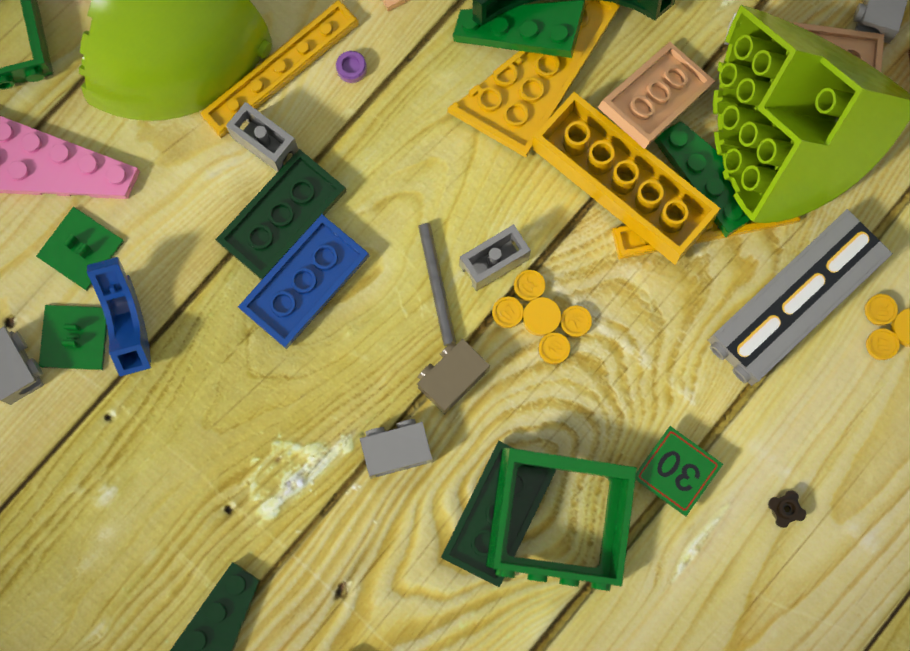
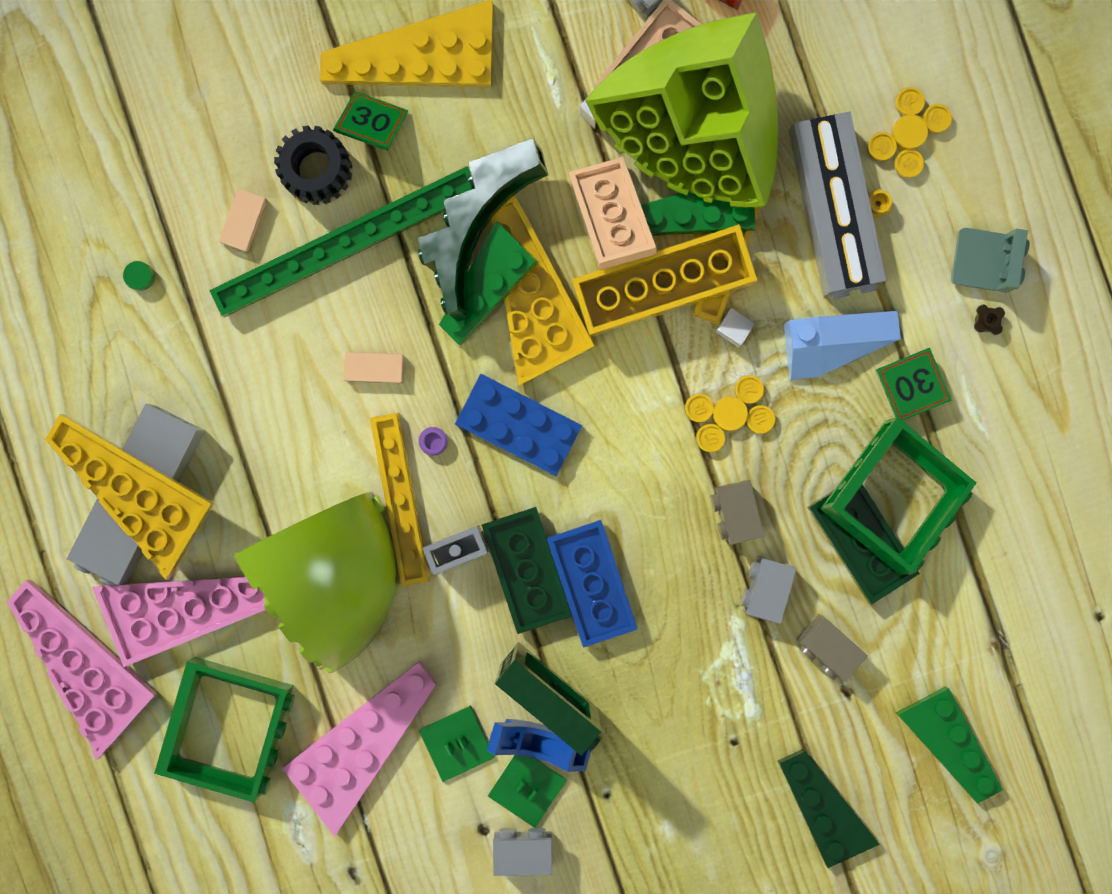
camera: 55 degrees left, 10 degrees up
flat silver bar [418,223,456,346] -> none
light grey brick [459,224,531,291] -> none
none -> blue plate [455,374,582,476]
none -> dark green piece [495,642,602,756]
none -> white slope [715,308,755,348]
none -> light blue wedge [783,311,901,380]
none -> dark tan brick [796,614,868,682]
none -> yellow plate [869,189,892,218]
none -> sand green bracket [951,228,1030,293]

